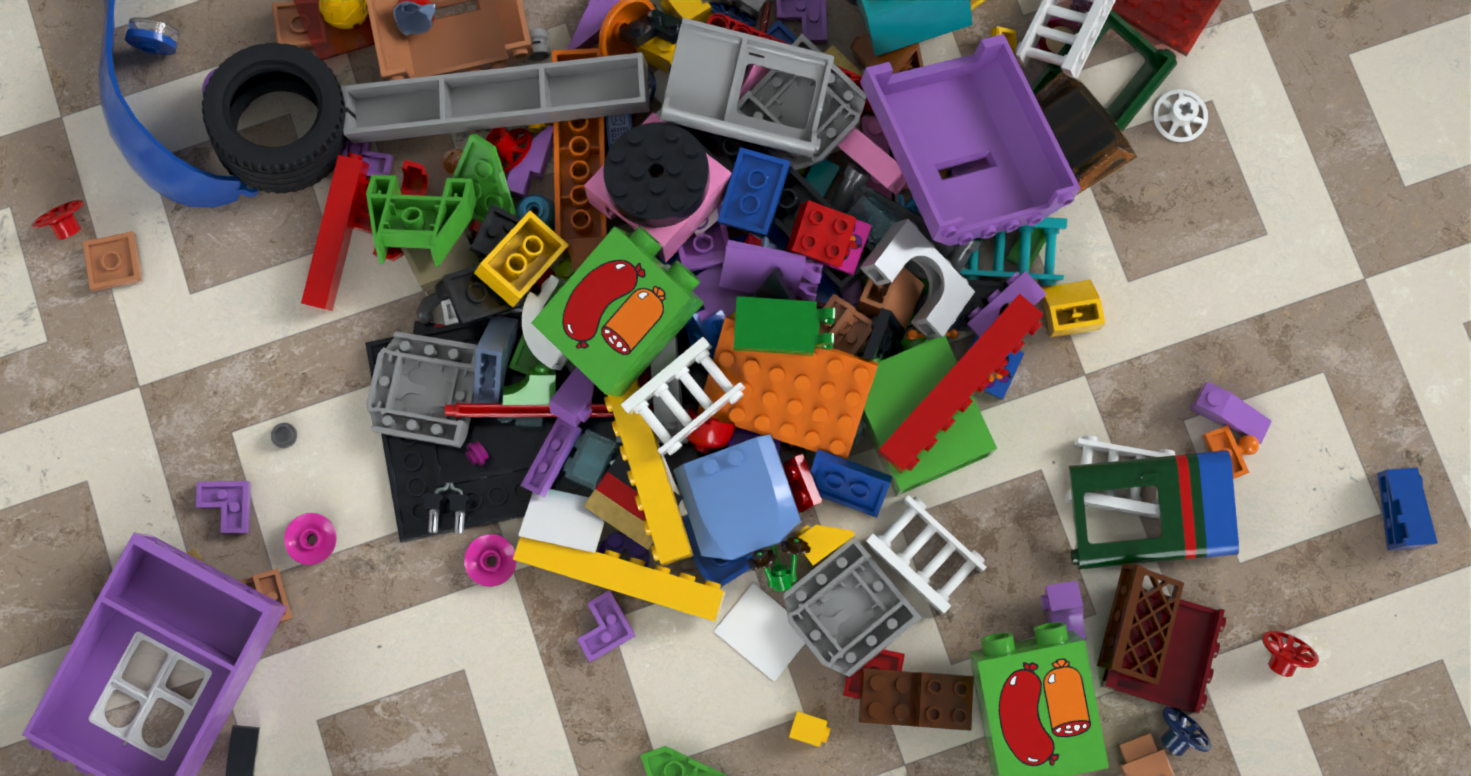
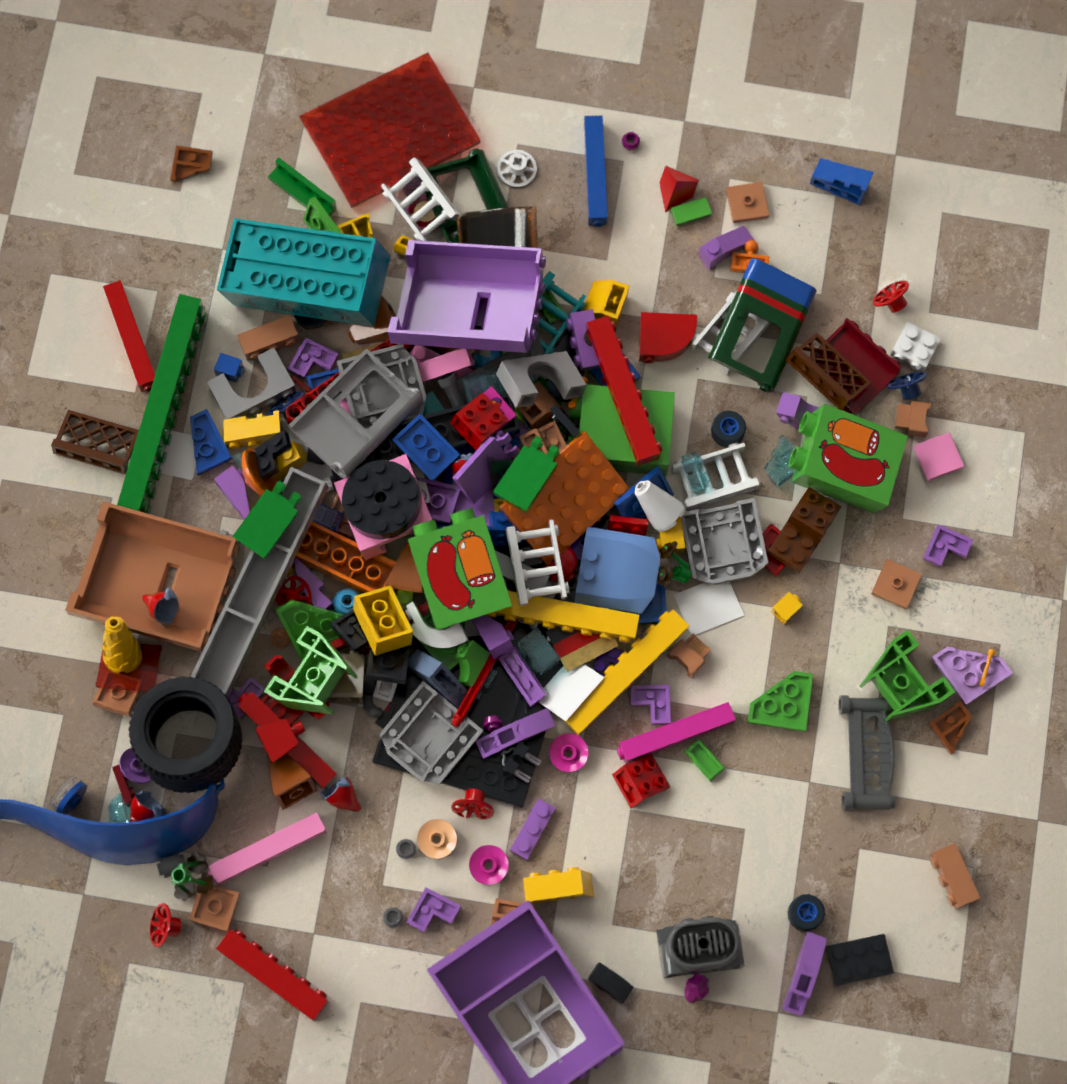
camera: 70 degrees left, 5 degrees down
none -> clear light blue brick [107,793,129,823]
none -> dark red plate [112,765,136,807]
none -> hat [129,791,164,822]
none -> dark grey brick [157,854,187,878]
none -> dark brown plant [172,851,214,901]
none -> bright pink brick [208,812,327,886]
none -> red brick [216,929,329,1022]
none -> green tile [232,481,303,559]
none -> red torso [255,719,306,763]
none -> dark orange slope [267,754,317,810]
none -> red hat [320,776,361,812]
none -> flat silver plate [383,907,403,928]
none -> light nougat dish [417,819,457,859]
none -> red wheel [451,789,494,820]
none -> medium lavender slope [476,708,556,759]
none -> medium lavender plate [510,798,556,860]
none -> yellow wedge [523,867,594,904]
none -> blue brick [584,115,608,227]
none -> red bracket [612,754,670,809]
none -> dark pink brick [617,702,736,764]
none -> magenta plate [622,132,640,150]
none -> white cone [635,480,685,532]
none -> red brick [639,312,697,364]
none -> red slope [659,166,699,212]
none -> nougat piece [667,633,711,678]
none -> bright green tile [671,197,712,226]
none -> clear light blue hinge [681,451,710,492]
none -> bright green tile [684,739,725,782]
none -> black wheel [711,411,746,448]
none -> nougat plate [726,182,769,223]
none -> clear light blue slope [764,435,795,488]
none -> white plate [890,322,941,372]

